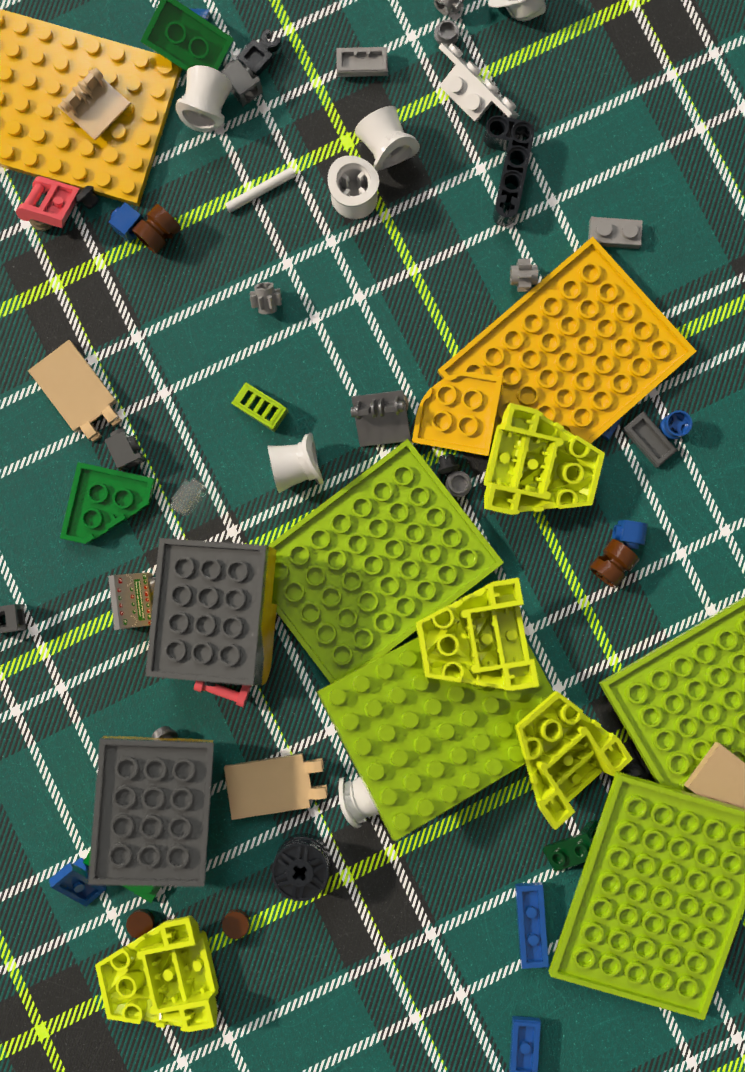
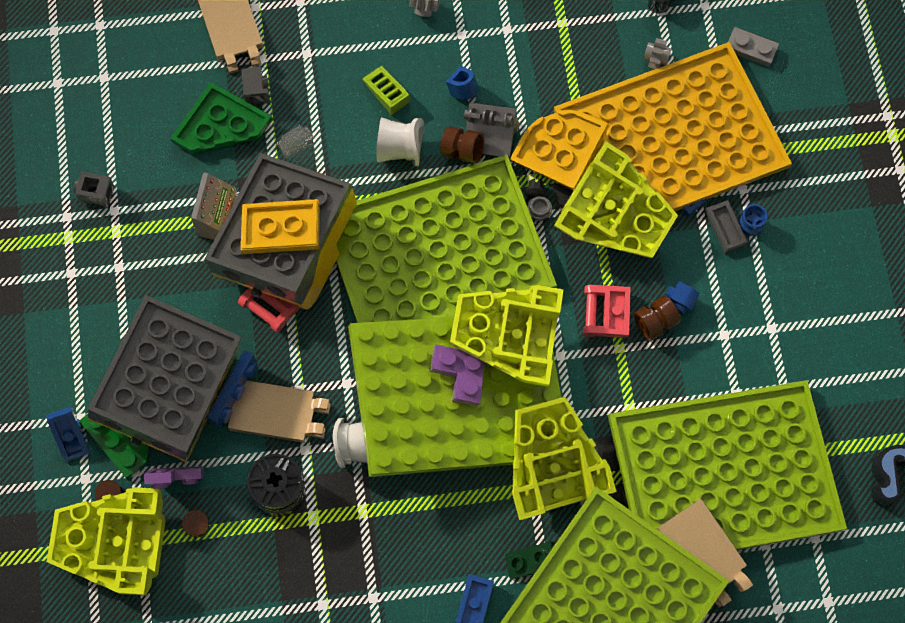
camera: 15 degrees right, 15 degrees down
none -> medium lavender plate [144,466,204,488]
none -> blue plate [206,350,258,428]
none -> yellow tile [241,199,320,254]
none -> medium lavender plate [430,344,485,406]
none -> reddish brown wheel [440,126,485,163]
none -> blue plate [446,66,479,100]
none -> coral plate [583,285,630,338]

